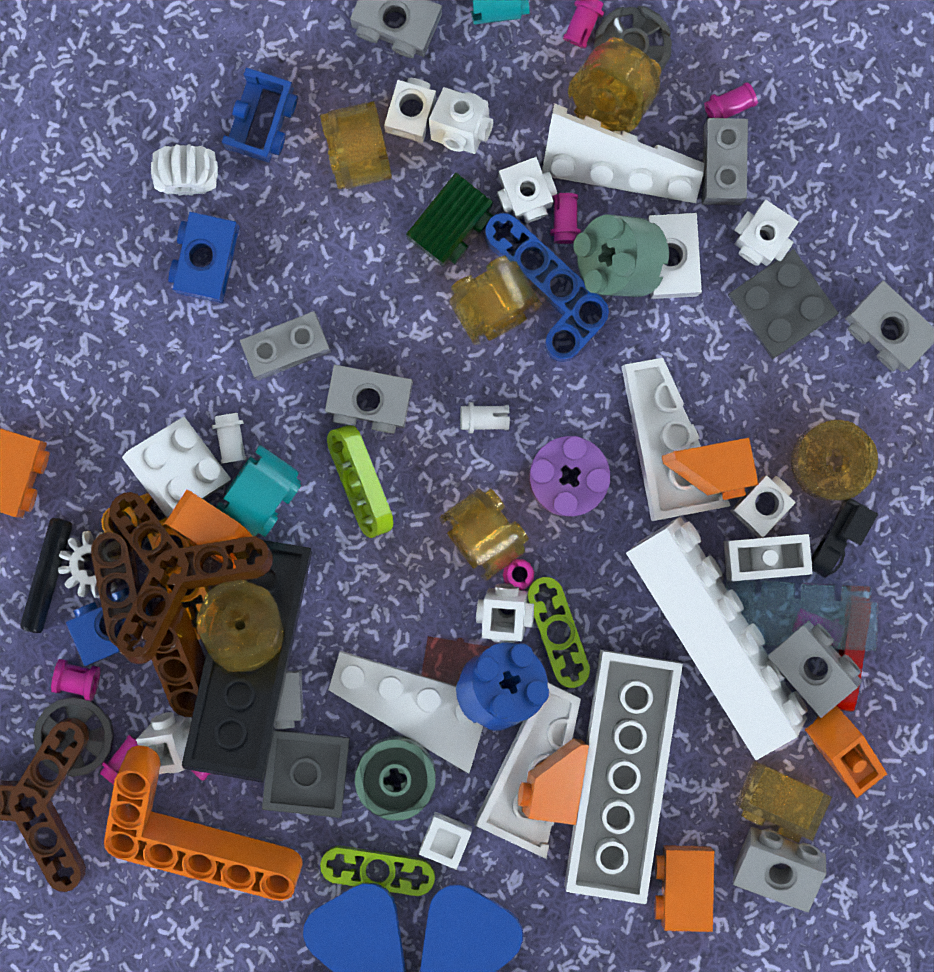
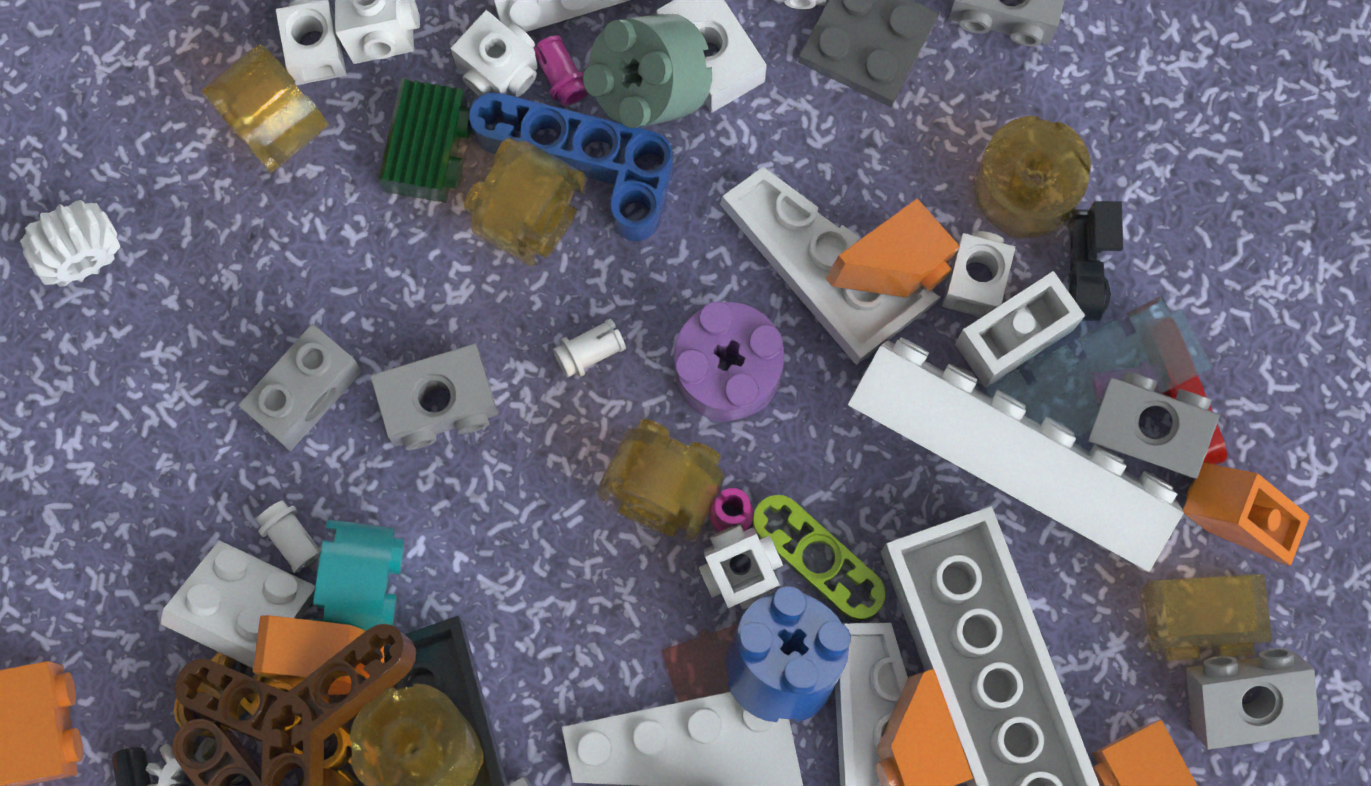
camera: 25 degrees left, 10 degrees down
blue brick [168,212,240,303] -> none
blue window [222,67,298,163] -> none
lime beam [327,425,393,538] -> none

